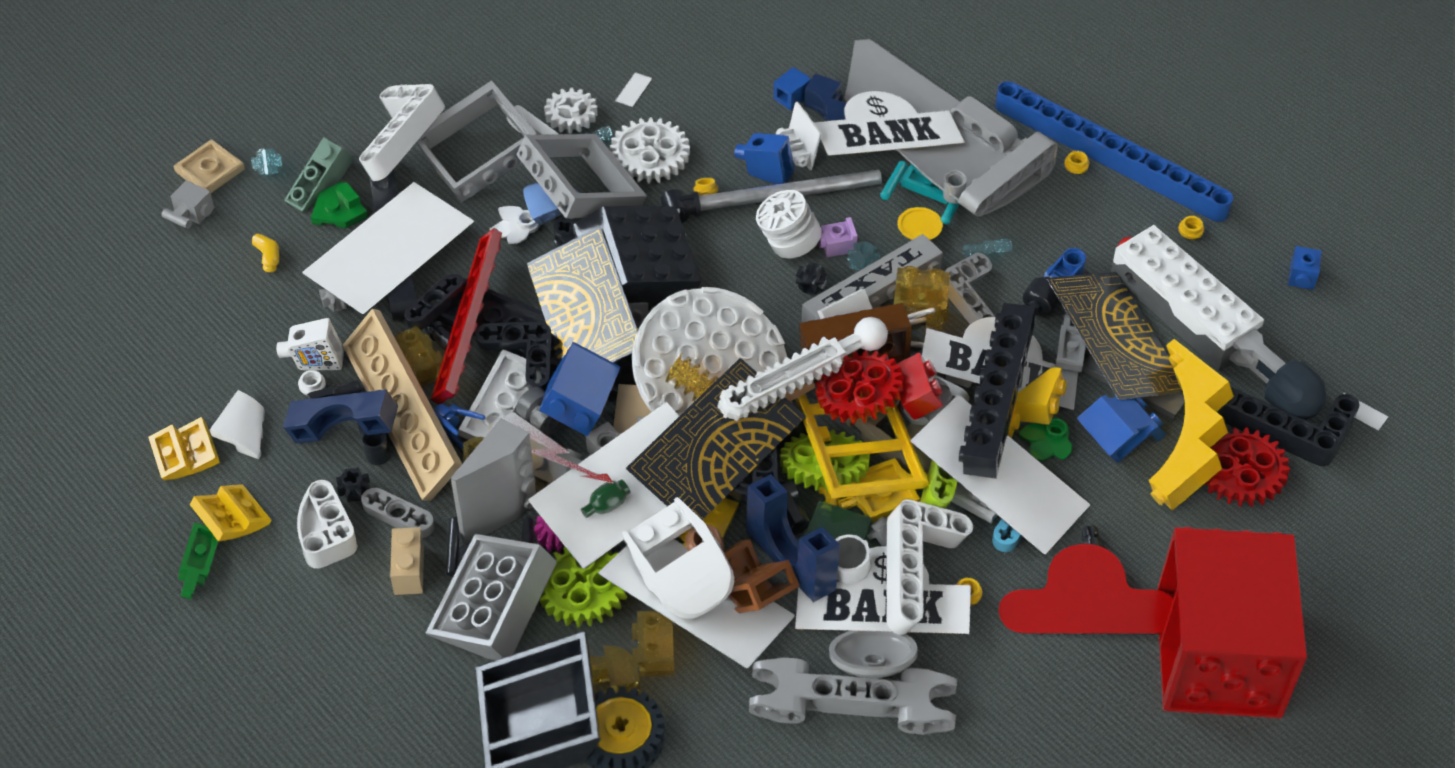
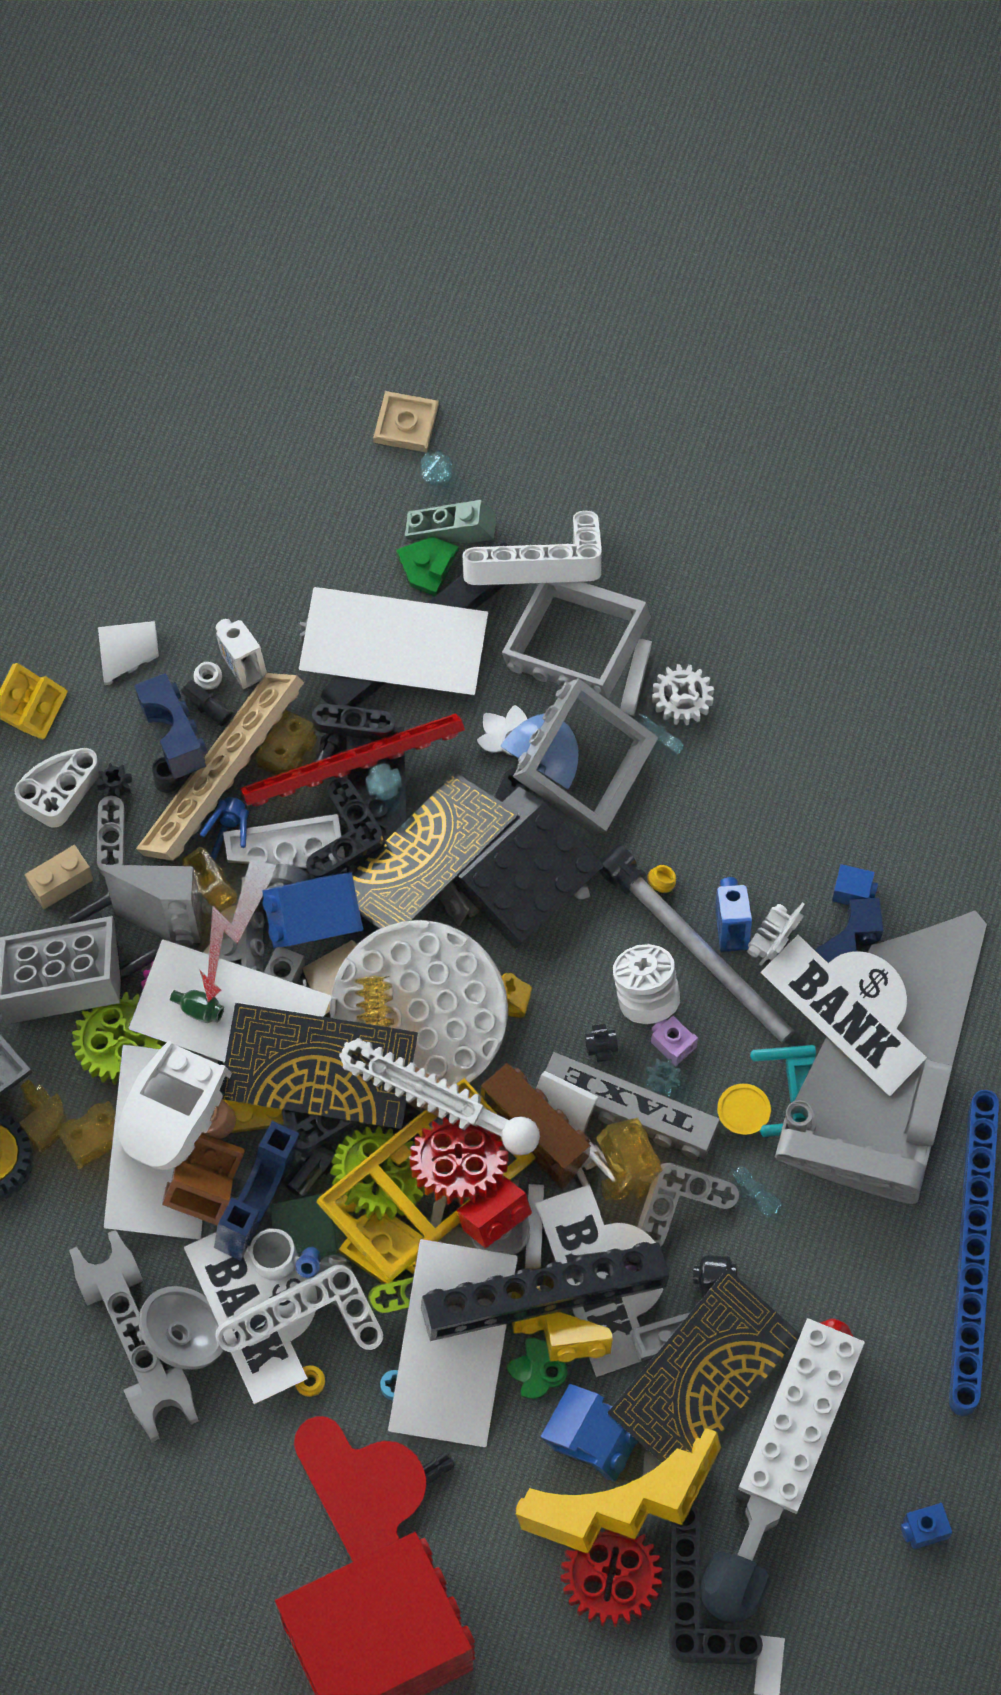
camera: 60 degrees right, 15 degrees up
yellow slope [148,417,220,481] -> none
light grey brick [162,180,214,229] -> none
yellow arm [252,234,279,273] -> none
white gear [610,117,690,184] -> none
white sticker [615,73,652,107] -> none
blue piece [1043,248,1086,277] -> none
yellow plate [1064,151,1089,174] -> none
yellow plate [1178,216,1204,240] -> none
none -> blue pin [295,1247,321,1278]
none -> clear light blue gear [365,764,402,800]

